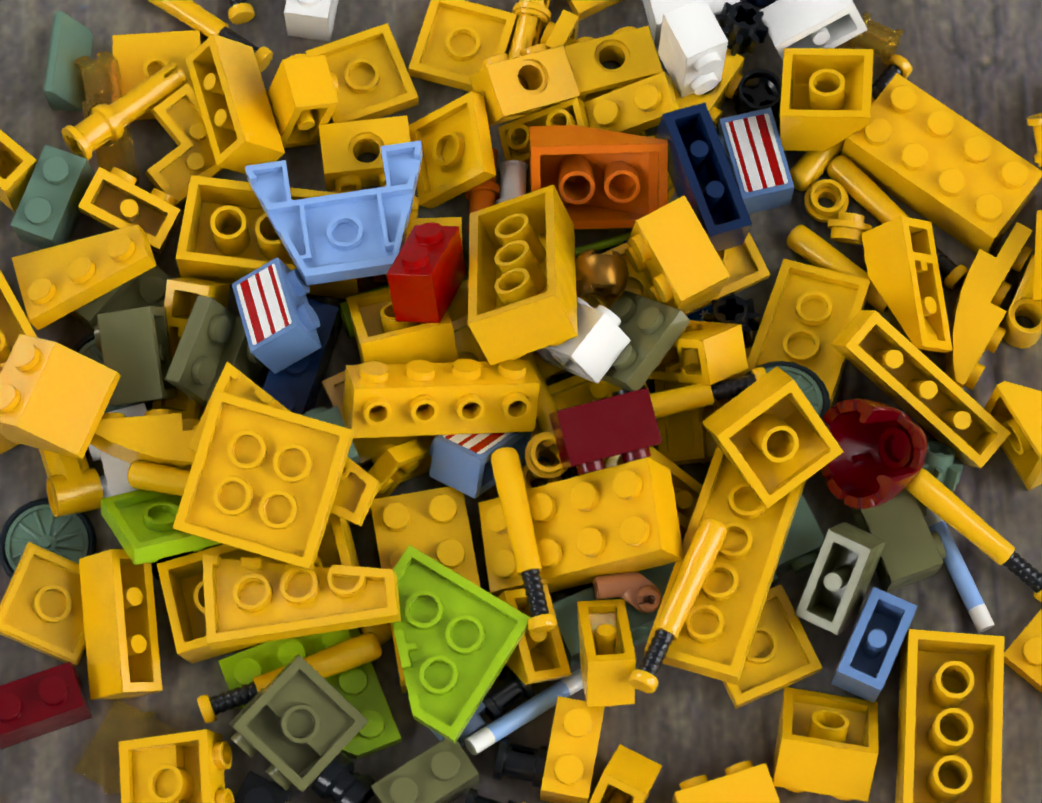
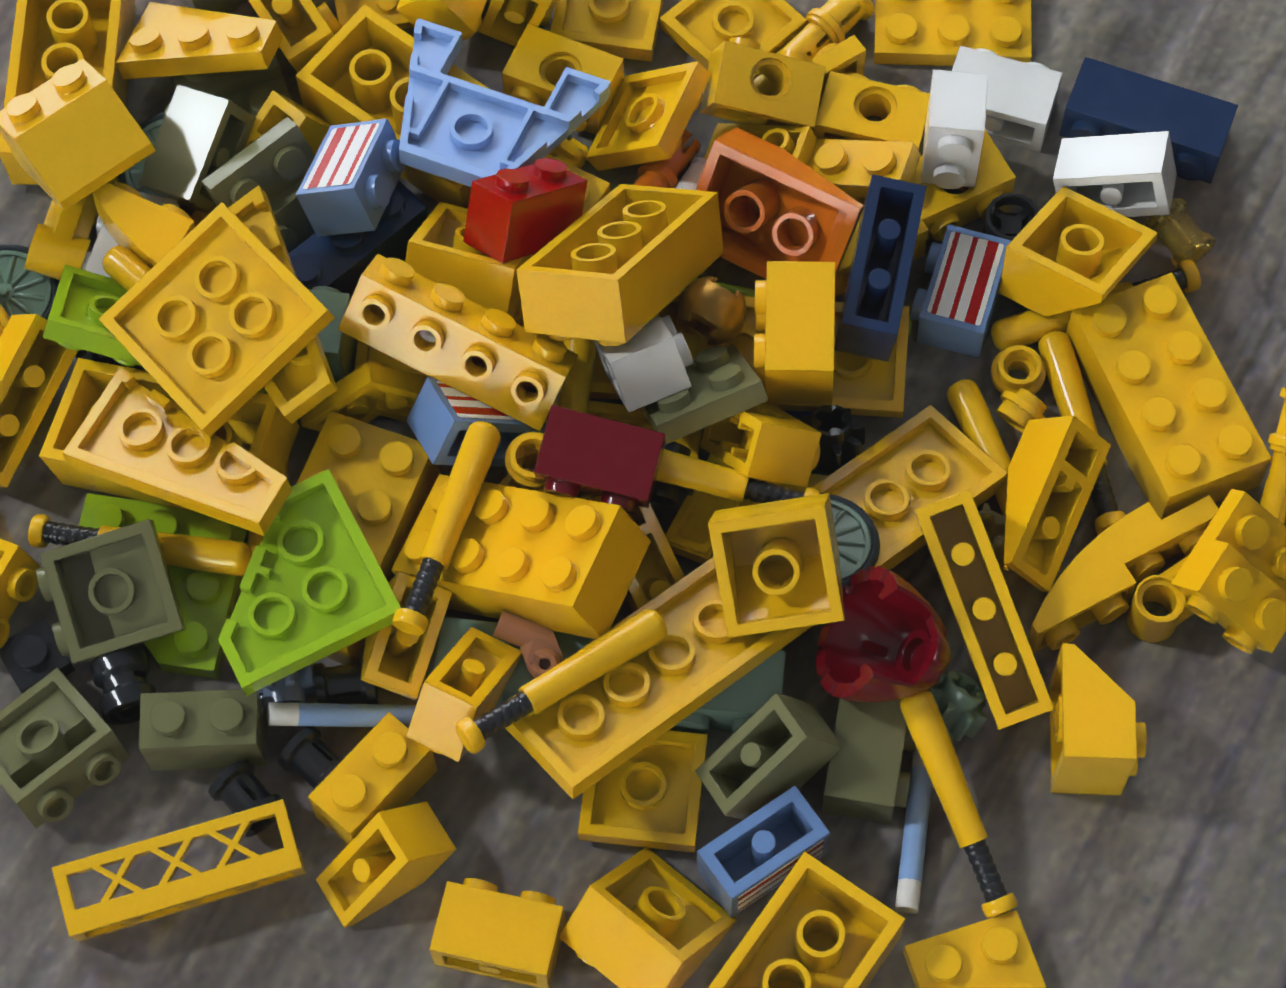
camera: 35 degrees right, 5 degrees down
black gear [715,1,769,56] -> none

